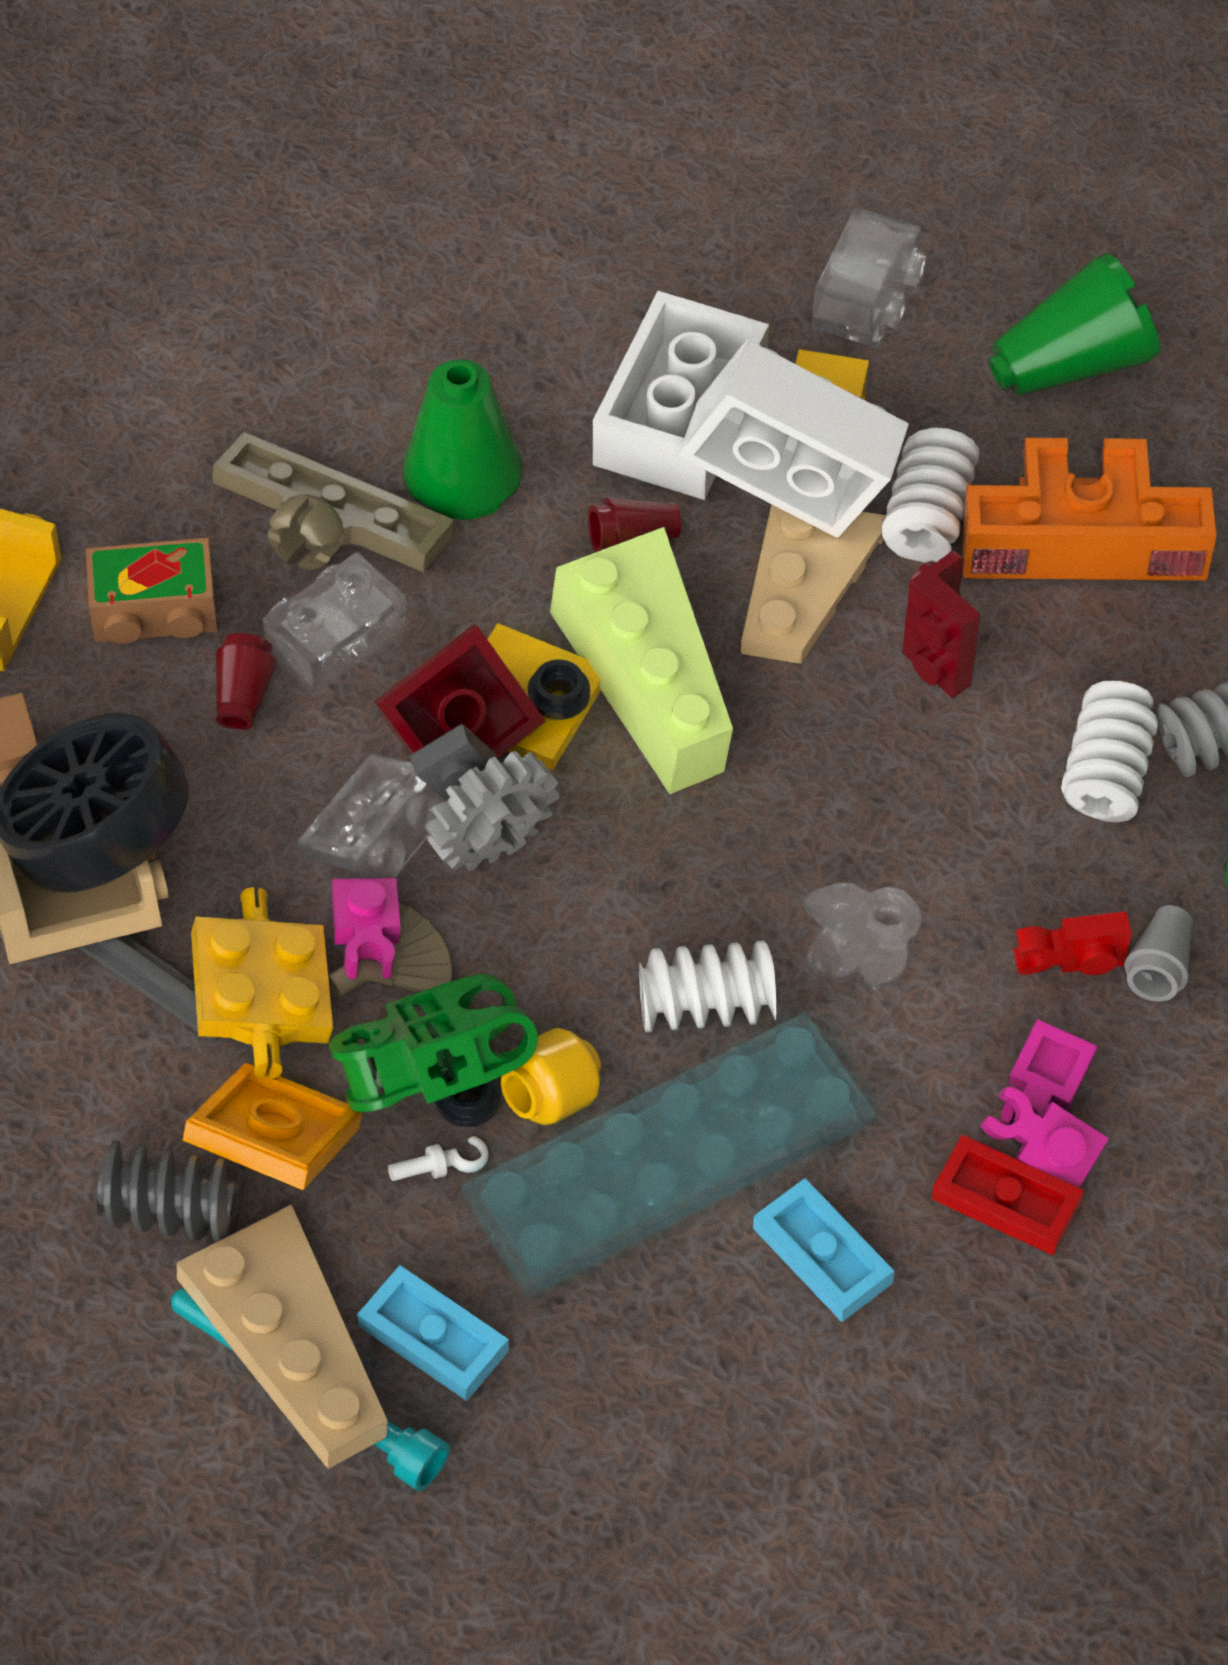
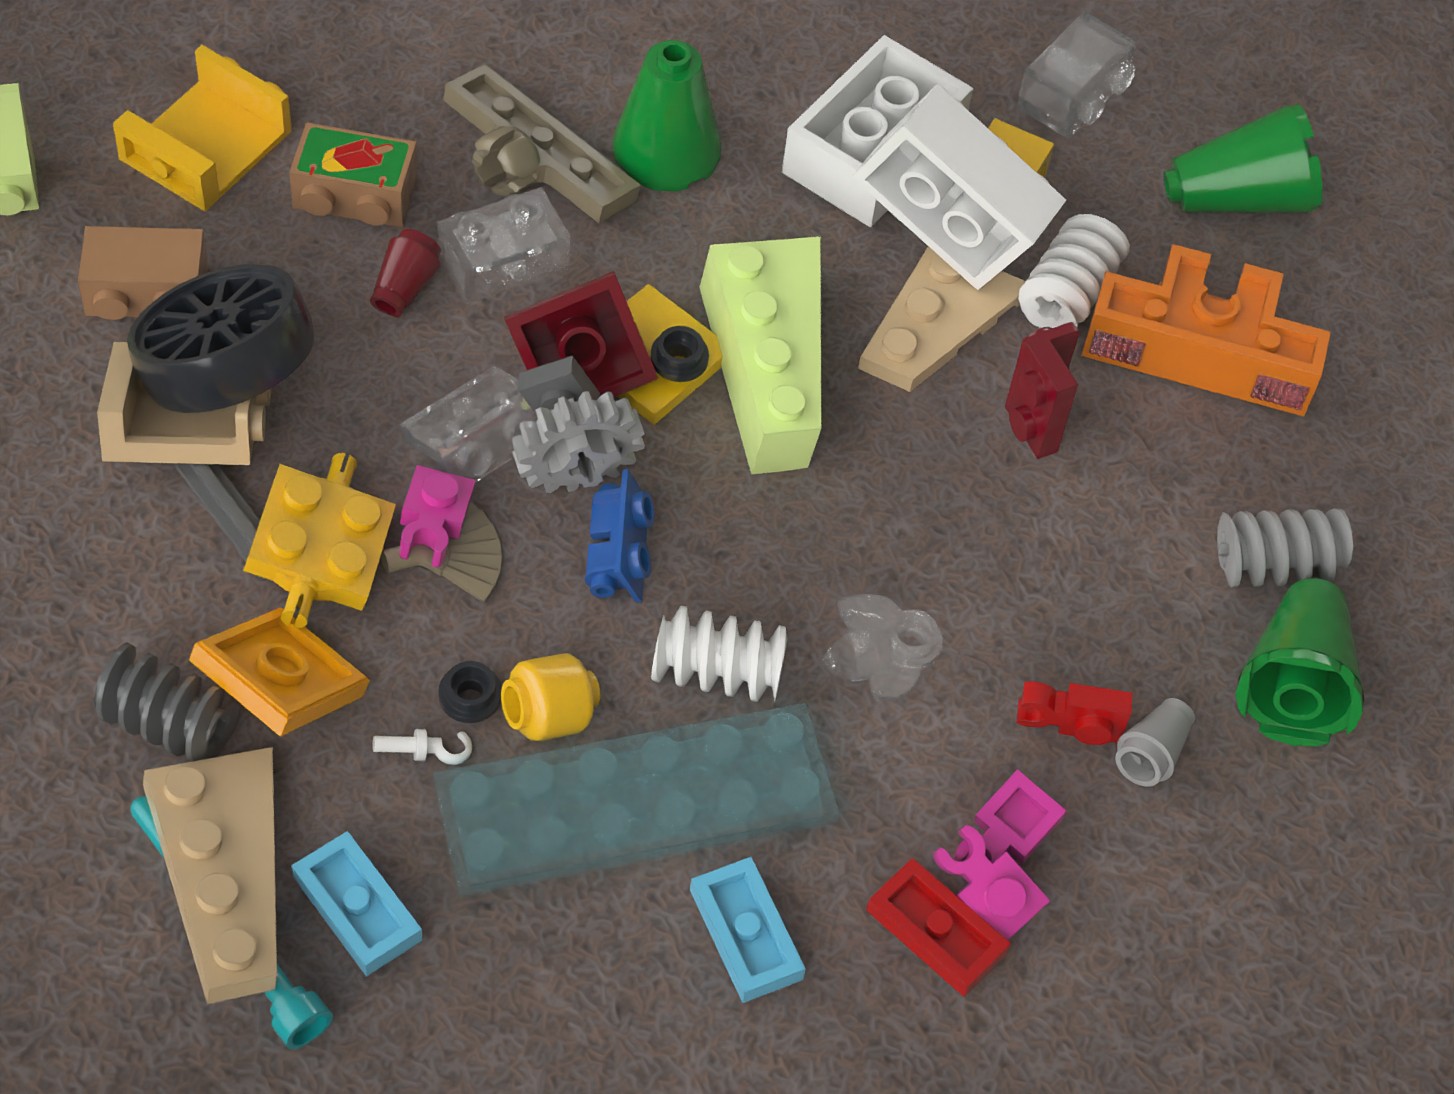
camera: 10 degrees right, 0 degrees up
green piece [329,974,538,1112] -> none
dark red cone [587,497,681,552] -> none
white piece [1061,681,1159,823] -> none
none -> blue hinge [585,469,655,603]

